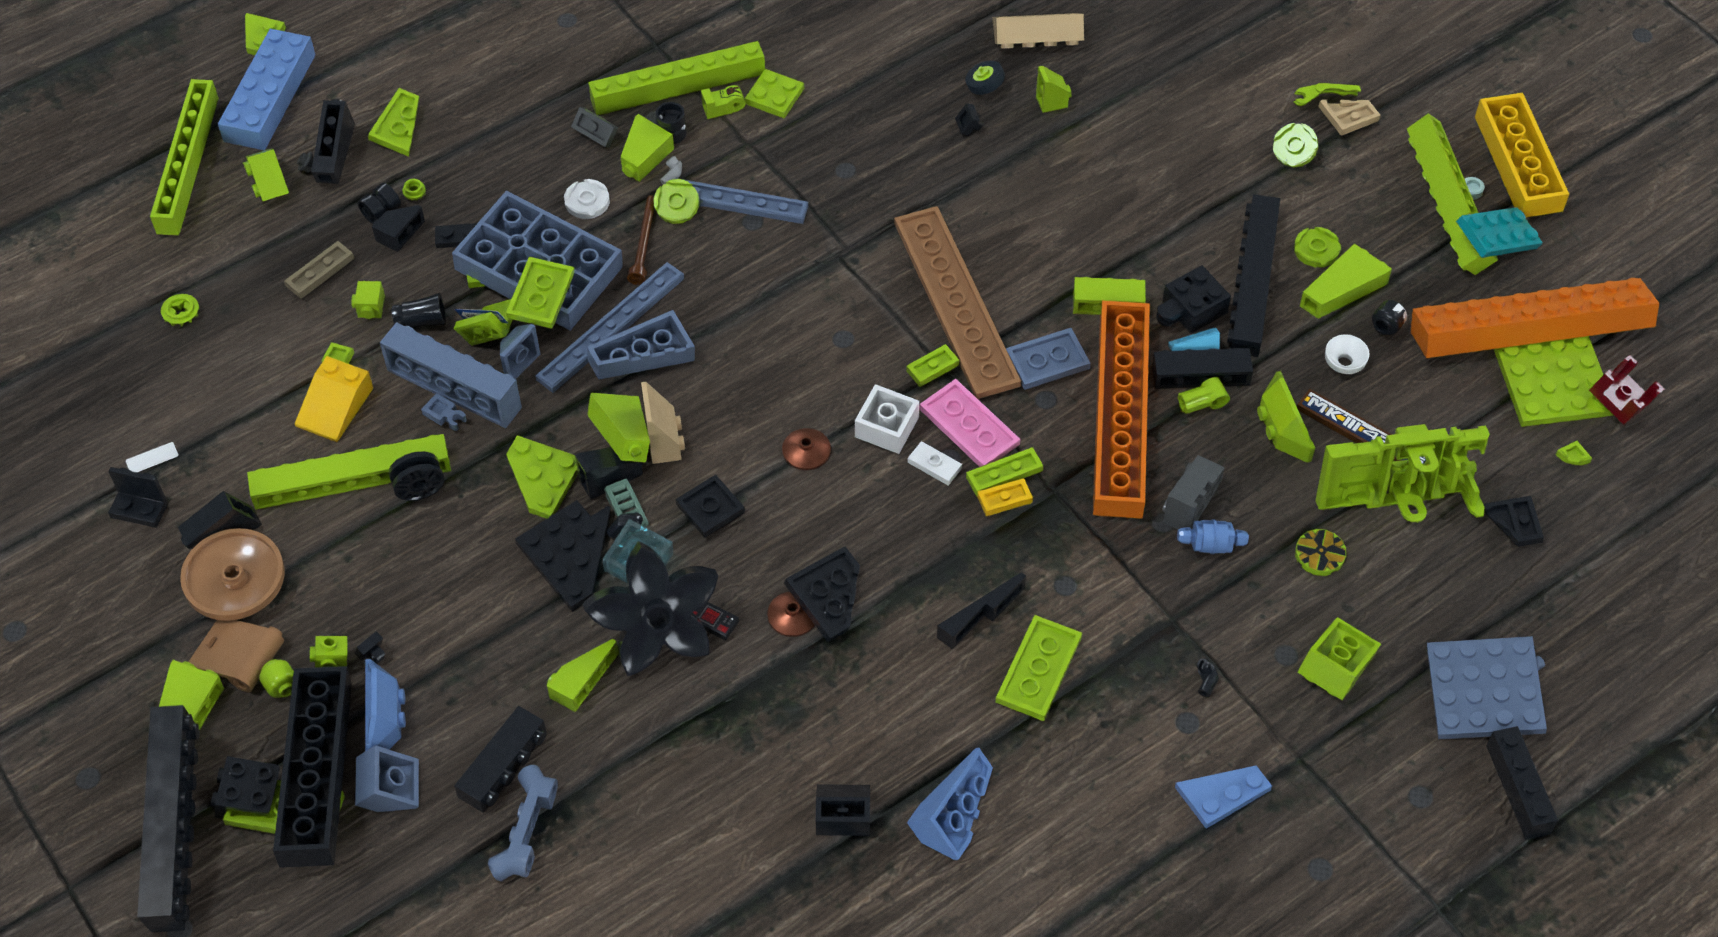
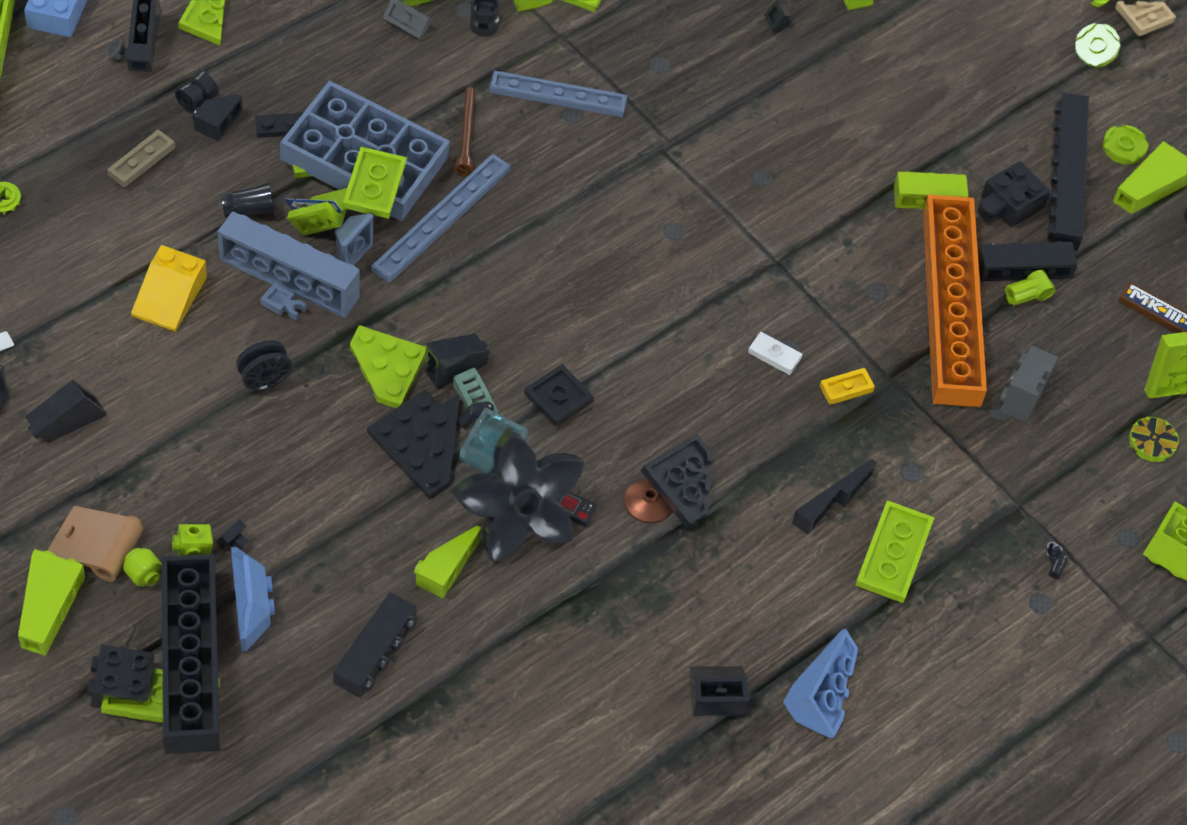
camera: 10 degrees left, 0 degrees up
black brick [137,705,199,933] -> none
medium nougat dish [180,528,285,621] -> none
lime brick [243,148,289,201] -> none
lime brick [247,434,451,510] -> none
lime tile [321,342,354,364] -> none
lime brick [351,281,385,319] -> none
sand blue slope [355,745,419,812] -> none
lime plate [402,179,426,200] -> none
sand blue plate [488,765,558,882] -> none
white tile [564,179,610,219] -> none
sand blue wedge [587,310,695,380] -> none
lime slope [587,393,650,462] -> none
lime slope [621,114,674,182] -> none
tan slope [641,382,685,464] -> none
lime tile [654,179,699,224] -> none
light grey arm [660,156,682,185] -> none
copper dish [782,428,831,470] -> none
white brick [855,384,919,454] -> none
medium nougat plate [894,206,1021,399] -> none
lime plate [906,344,959,387] -> none
bright pink plate [919,379,1020,467] -> none
lime plate [966,447,1043,496] -> none
sand blue plate [1006,328,1091,390] -> none
medium azure slope [1168,328,1220,351] -> none
medium blue wing [1175,766,1272,829] -> none
medium blue piece [1177,519,1249,554] -> none
lime wedge [1257,371,1315,463] -> none
white piece [1325,335,1369,374] -> none

